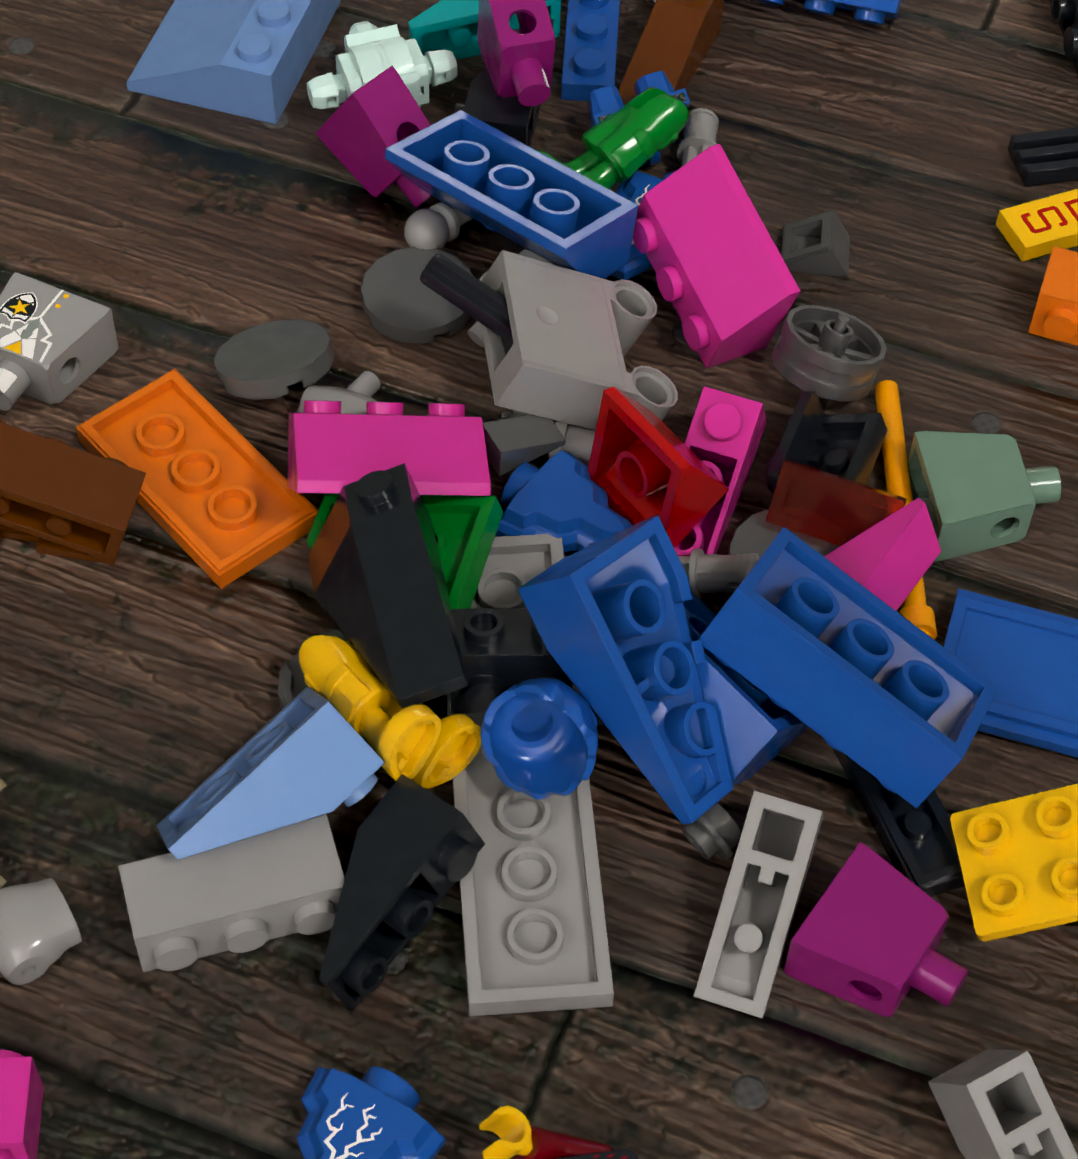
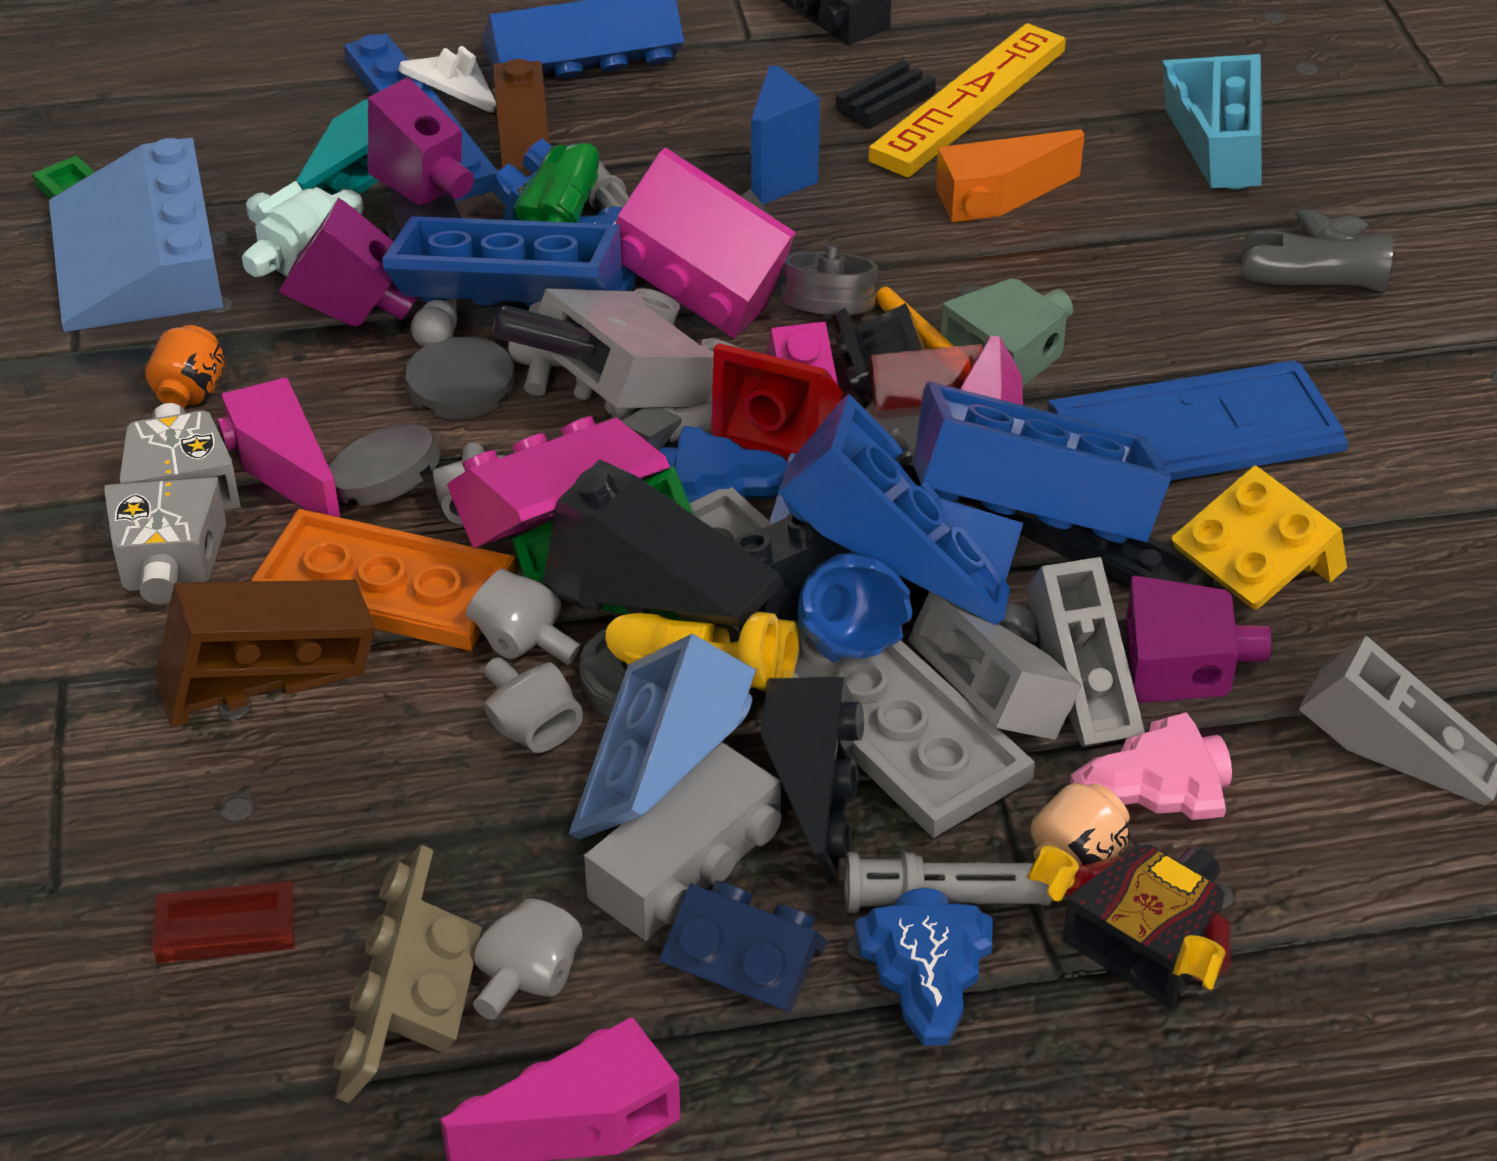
camera: 30 degrees left, 10 degrees down
none -> light grey torso [120,403,241,510]
none -> orange head [145,325,226,408]
none -> dark pink slope [217,377,340,517]
none -> light grey piece [465,568,581,665]
none -> light grey piece [483,658,583,753]
none -> dark blue bracket [659,880,828,1013]
none -> blue slope [751,65,820,204]
none -> light grey pin [844,852,1052,913]
none -> light grey slope [908,591,1082,740]
none -> light nougat head [1031,783,1130,865]
none -> bright pink rock [1070,712,1232,820]

